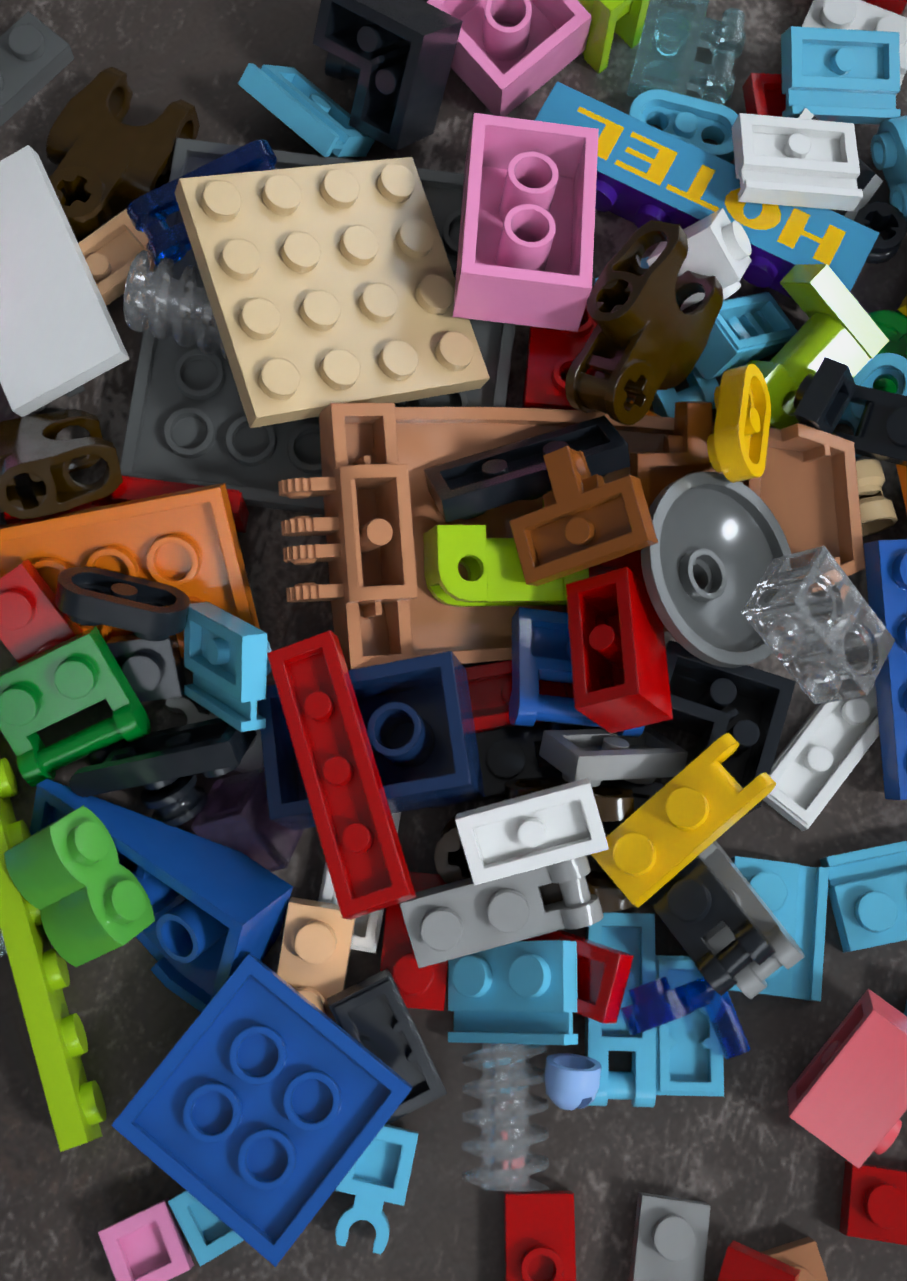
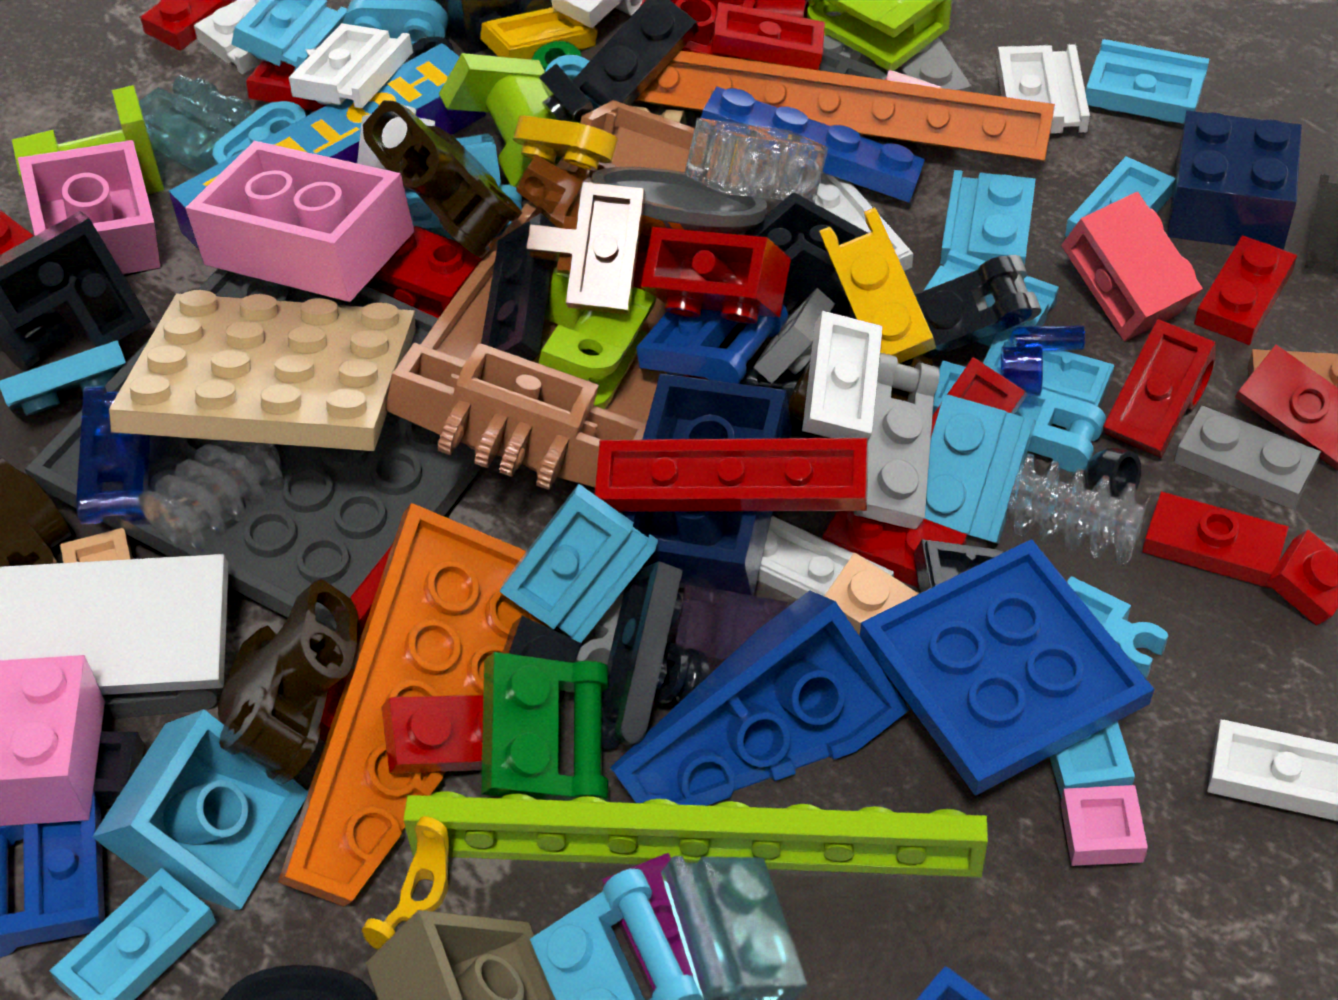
camera: 60 degrees left, 25 degrees down
bright green brick [4,806,155,967] -> none
black plate [55,566,190,641] -> none
light blue hinge [544,1053,601,1111] -> none
none -> black hinge [1085,448,1141,501]
none -> red plate [1103,319,1216,458]

